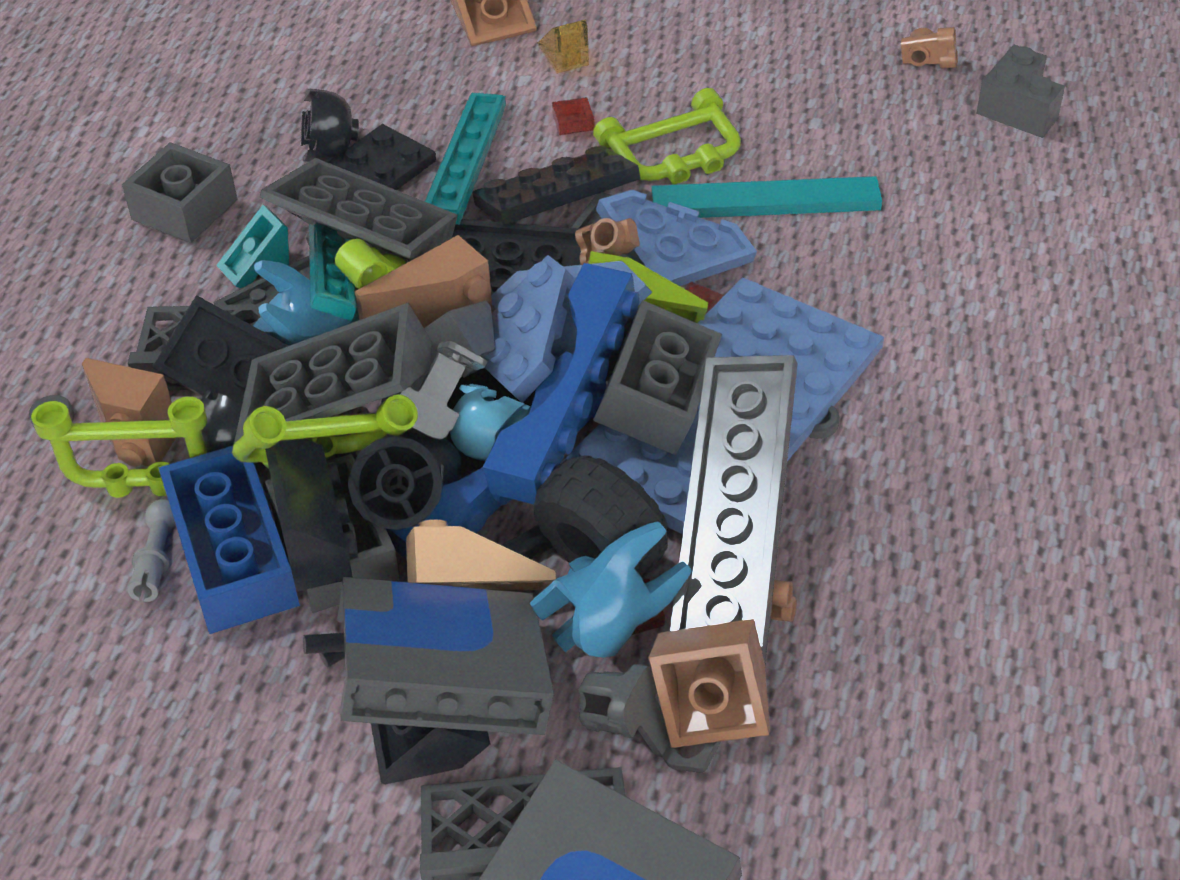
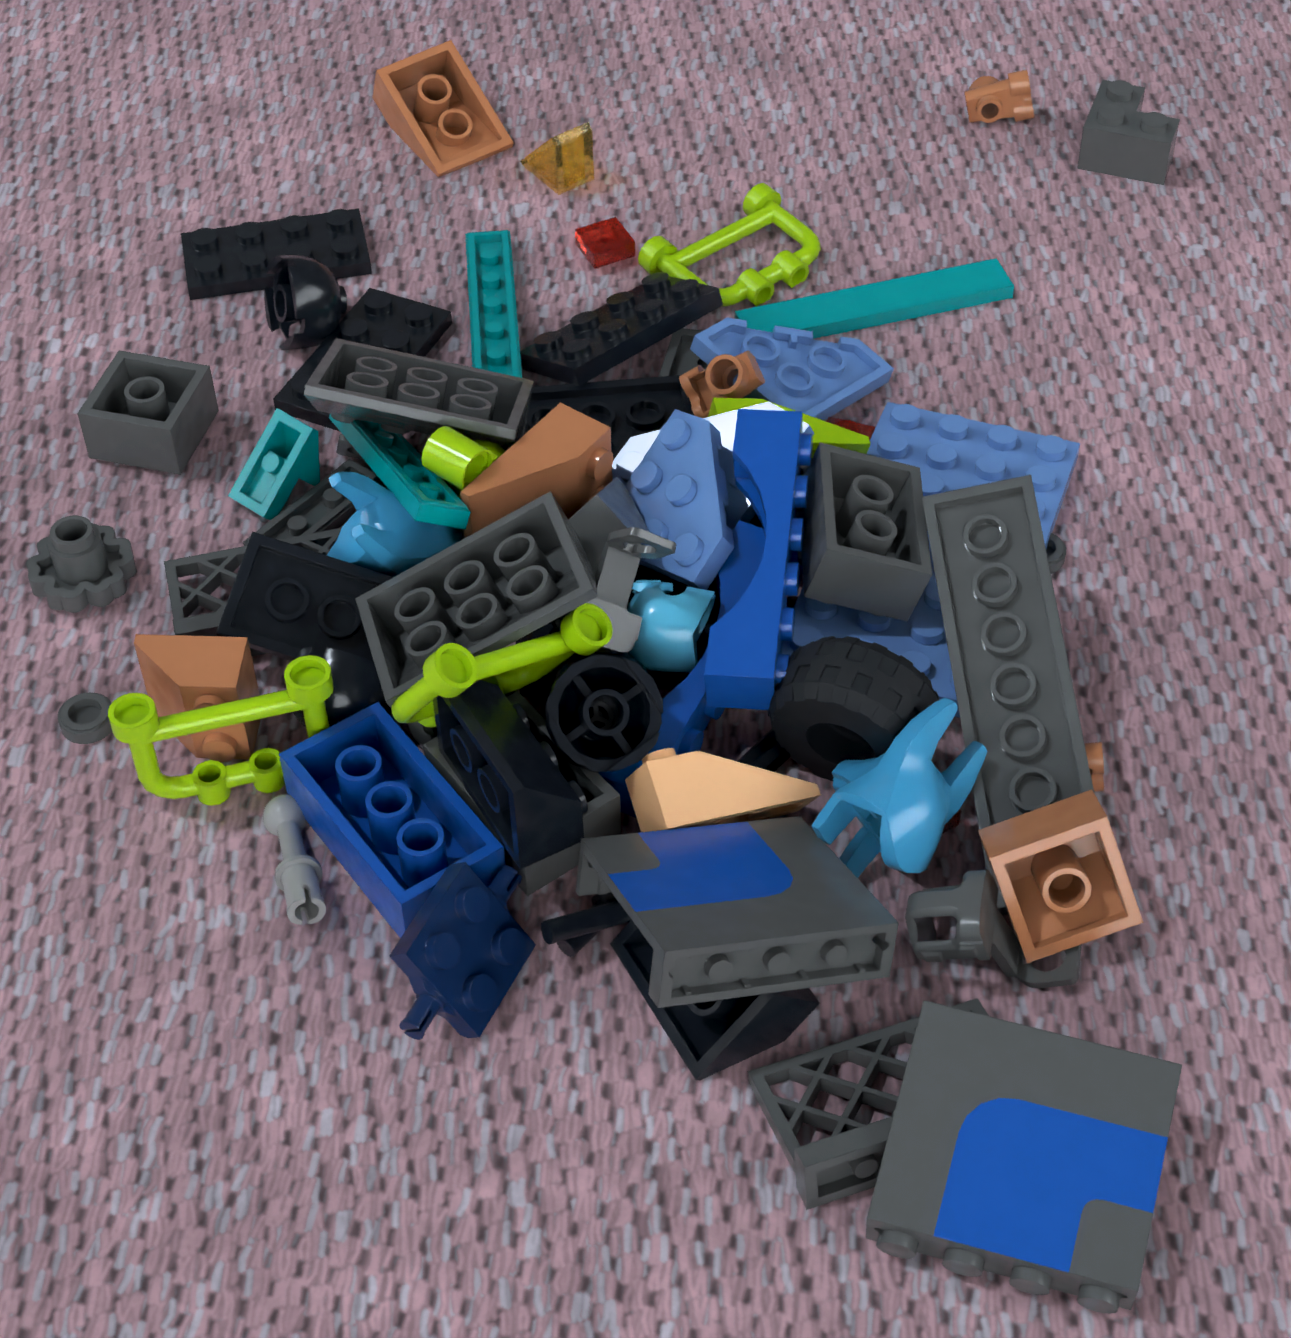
camera: 15 degrees left, 0 degrees up
none -> dark grey plant [26,515,137,613]
none -> black plate [181,208,372,300]
none -> dark blue plate [389,862,536,1040]

